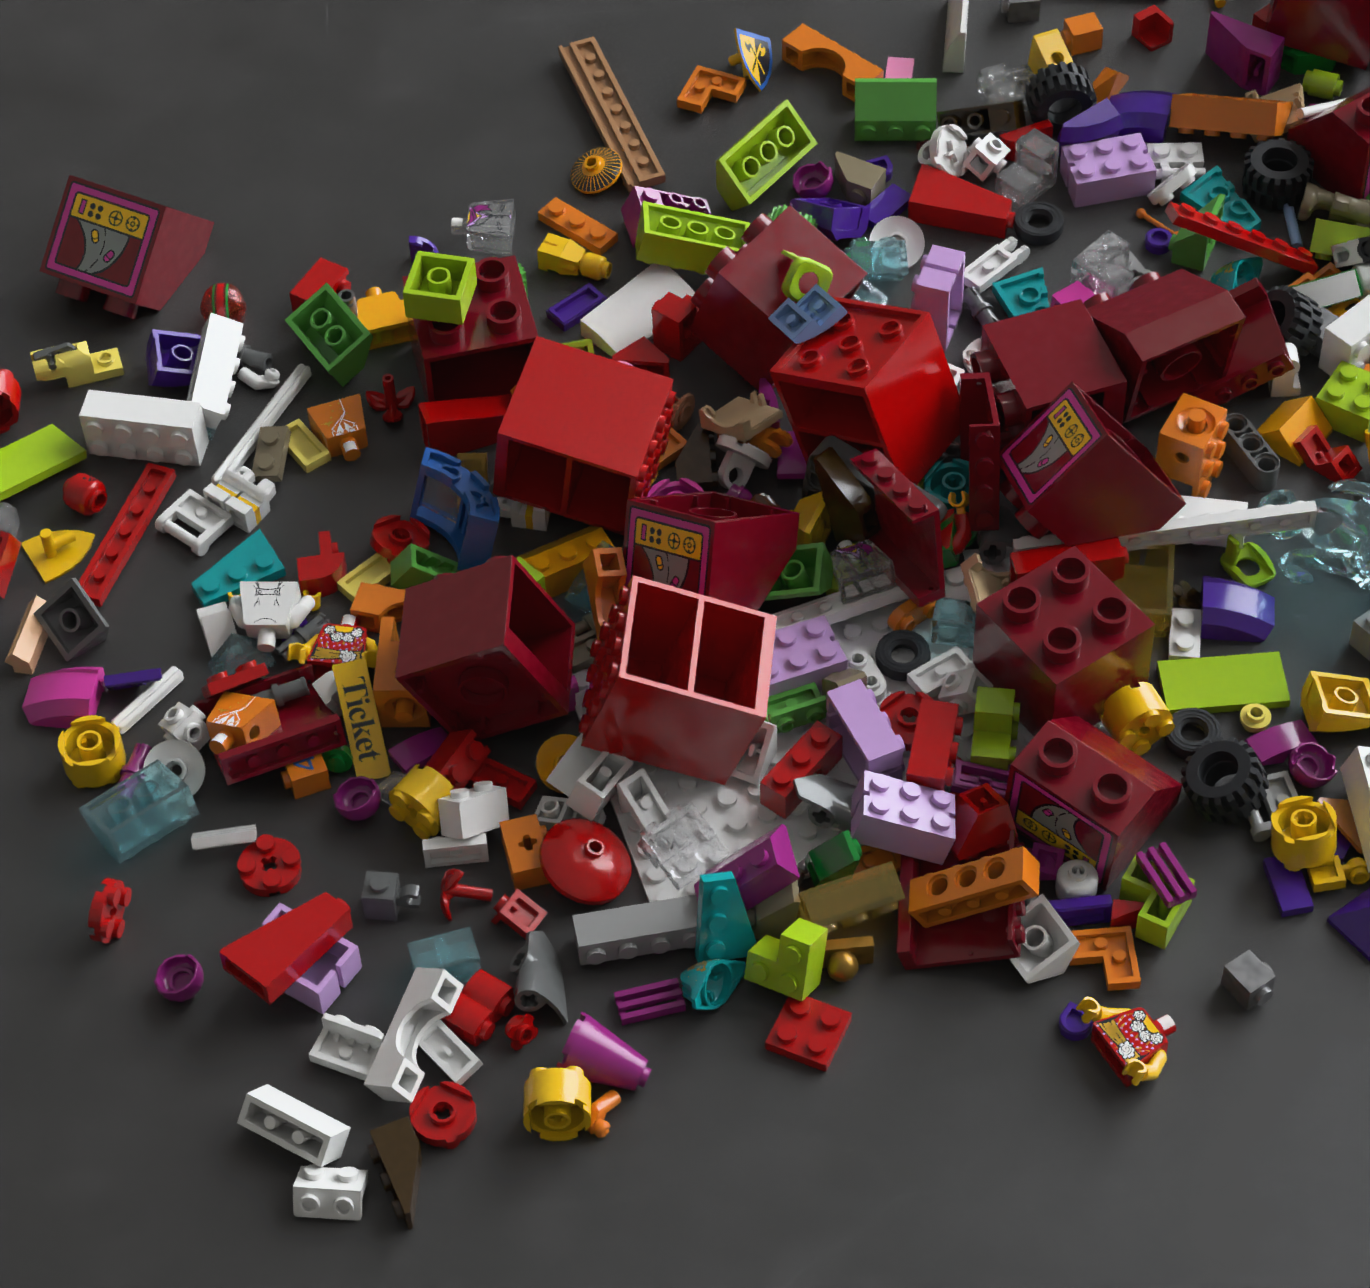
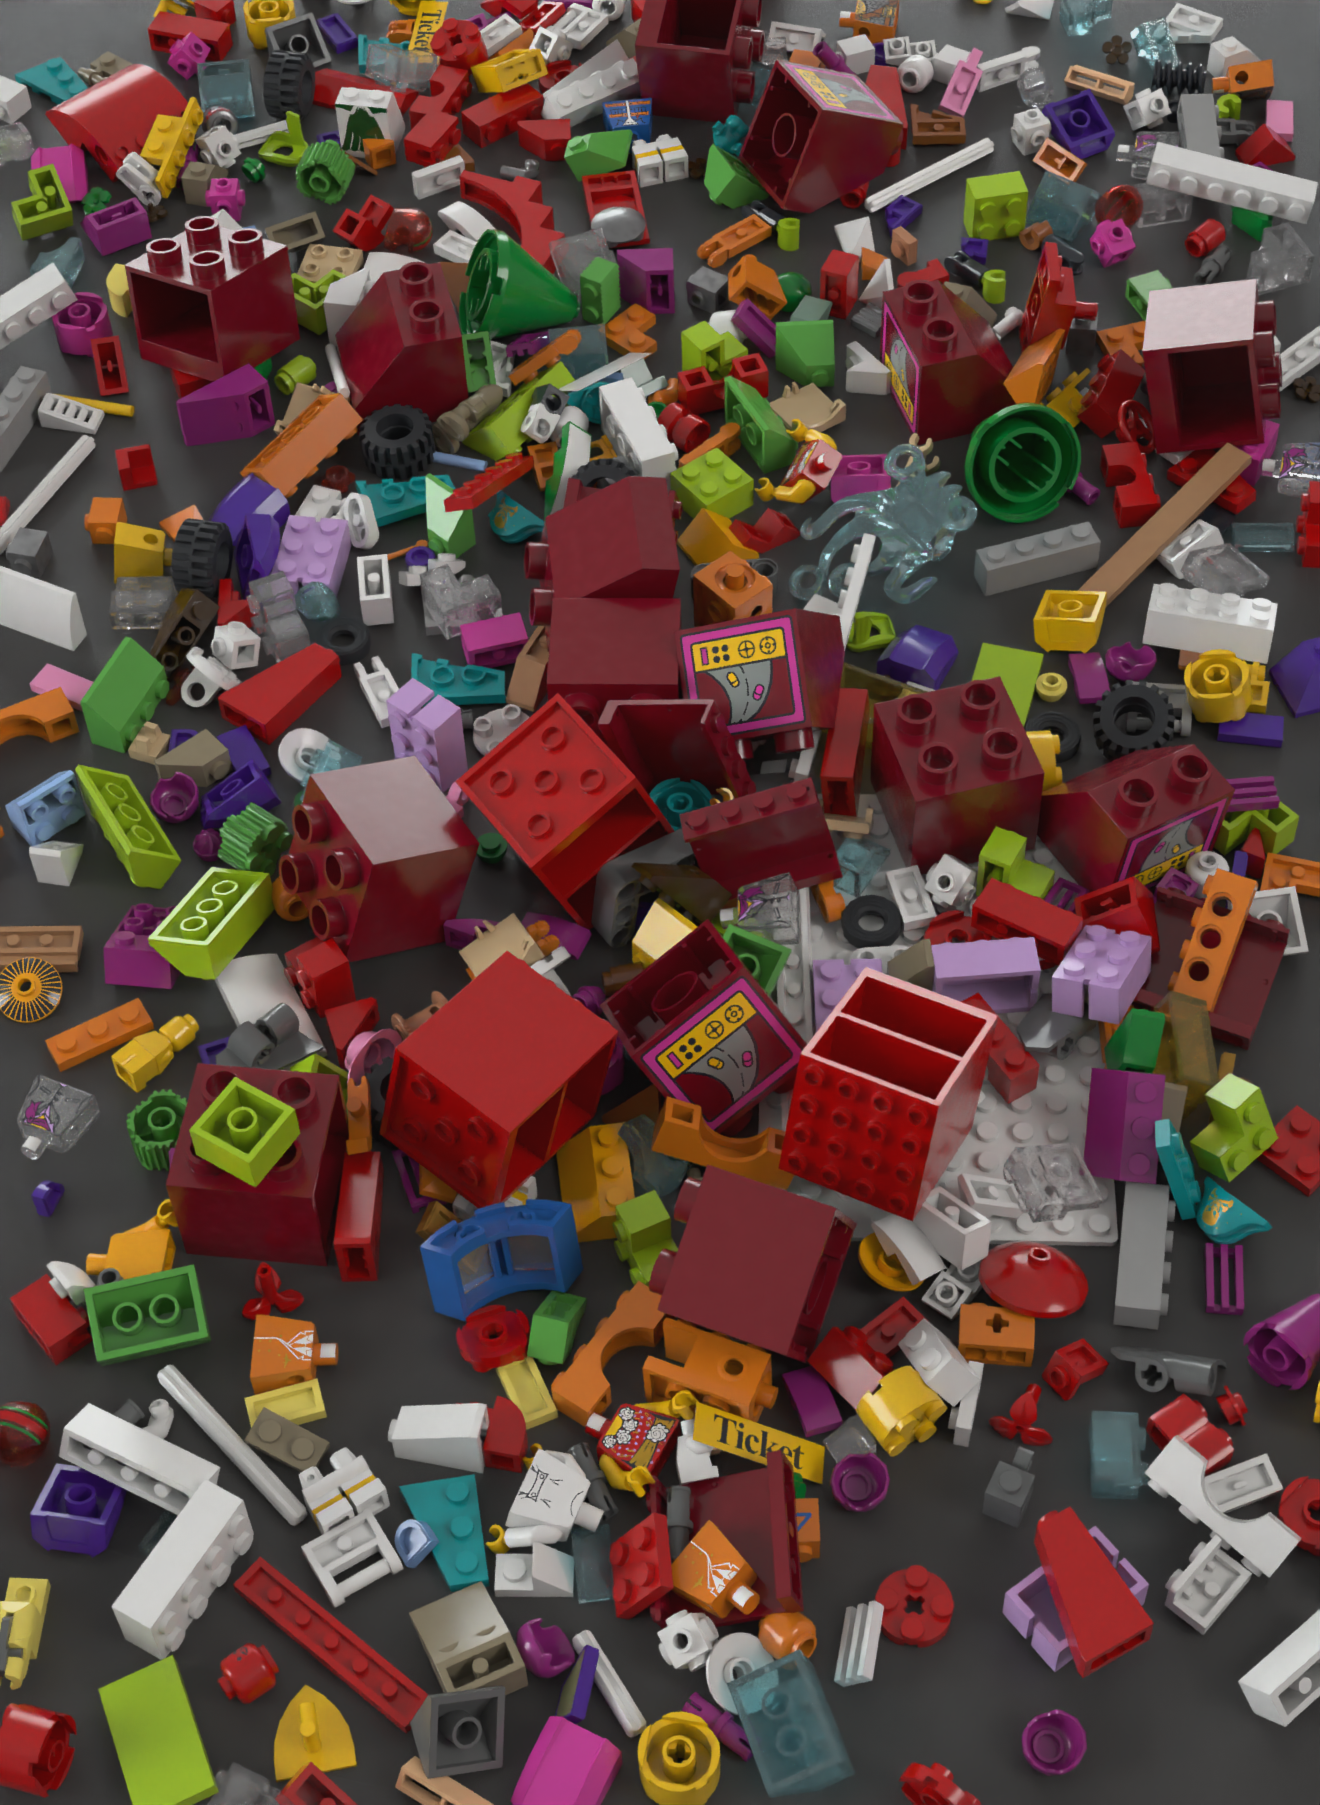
camera: 70 degrees left, 0 degrees up
medium blue slope [768,284,848,344] -> none
lime piece [781,250,833,302] -> none
none -> light blue slope [5,770,86,846]
none -> white slope [29,840,84,886]
none -> white slope [46,1261,96,1305]
none -> tan tile [128,721,171,765]
none -> dark grey panel [215,1003,324,1070]
none -> clear light blue rock [294,581,341,622]
none -> clear red plate [321,465,356,494]
none -> white brick [357,554,394,626]
none -> white slope [388,1403,489,1474]
none -> medium blue tile [394,1519,439,1568]
none -> white slope [399,553,465,586]
none -> dark tan slope [409,1581,528,1695]
none -> magenta hair [516,1618,575,1678]
none -> orange head [758,1612,817,1666]

